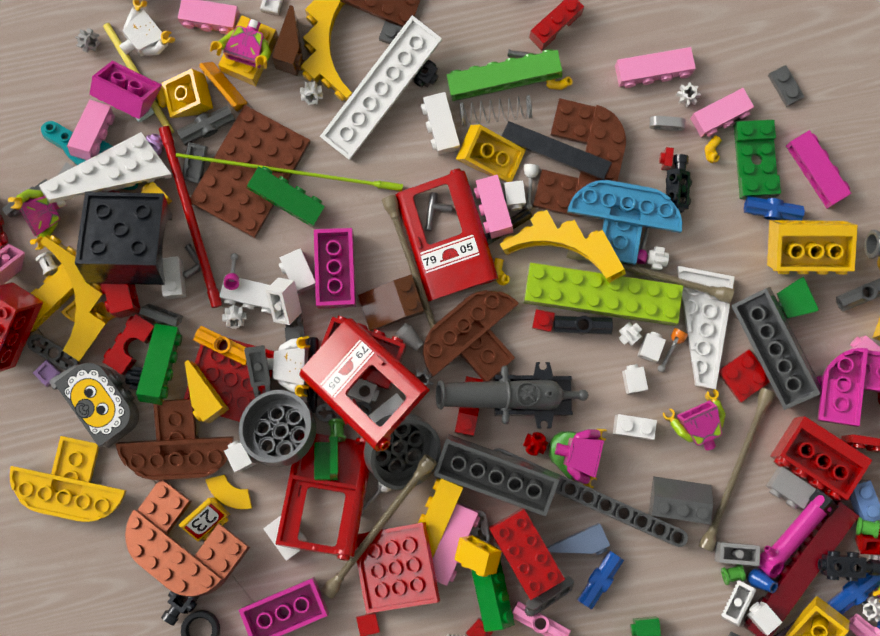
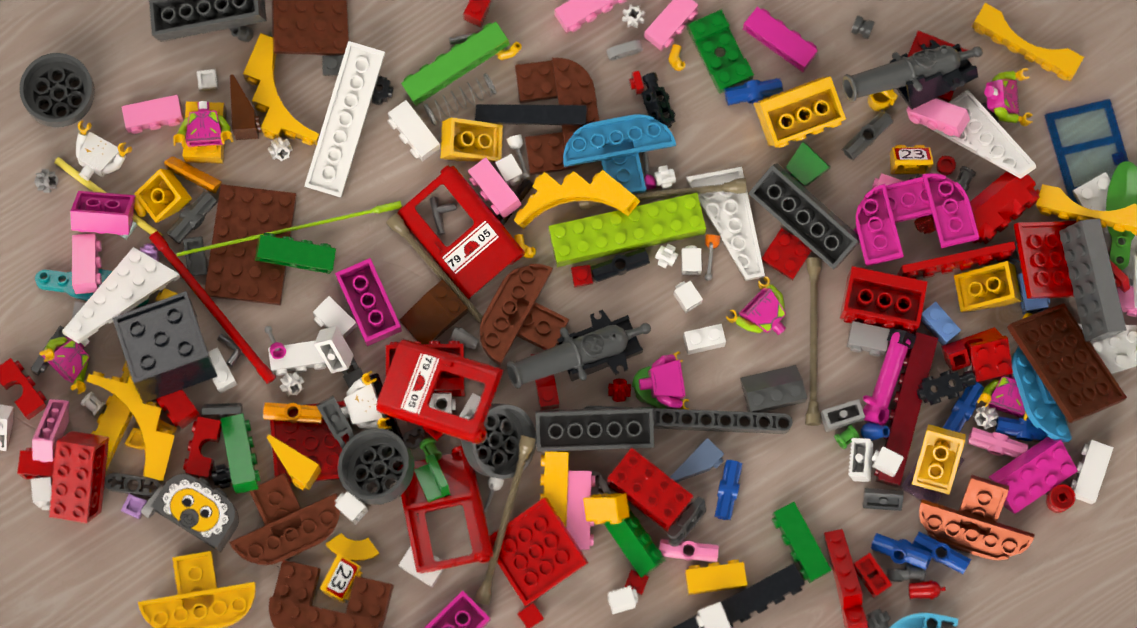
camera: 25 degrees left, 5 degrees down
bright green bush [856,517,880,539] -> none

